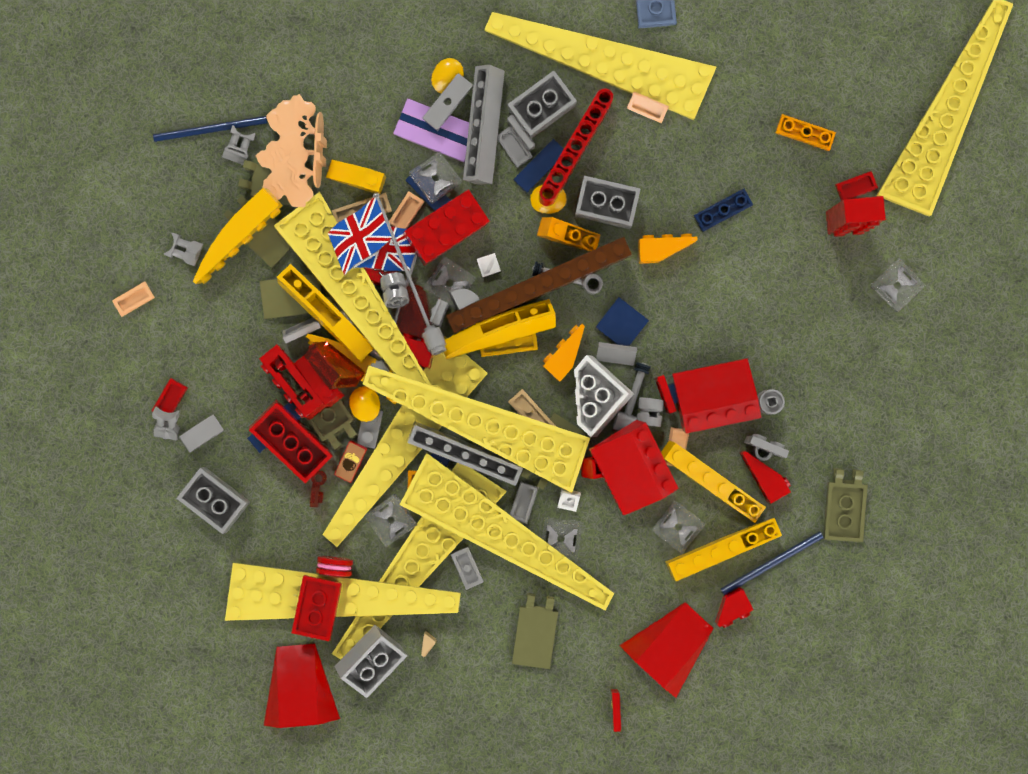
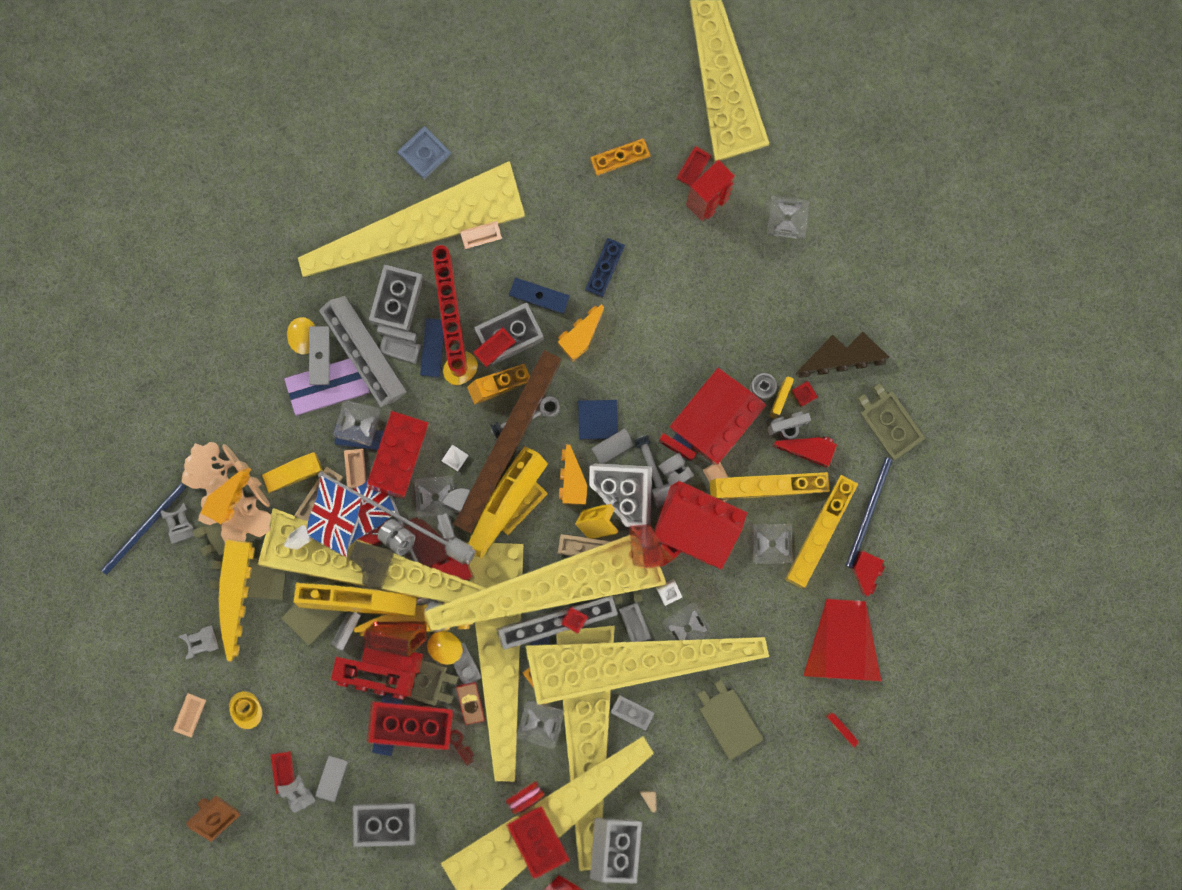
camera: 40 degrees left, 5 degrees down
none -> dark orange tile [186,795,241,842]
none -> light orange slope [201,467,251,524]
none -> yellow hat [229,691,262,729]
none -> white slope [284,525,311,550]
none -> clear smoke tile [350,541,394,590]
none -> red tile [473,327,516,368]
none -> dark blue tile [509,277,570,315]
none -> red tile [560,606,588,634]
none -> yellow panel [575,504,618,539]
none -> clear red slope [629,524,664,568]
none -> yellow tile [769,377,794,419]
none -> red tile [791,381,818,407]
none -> dark brown slope [795,331,889,378]

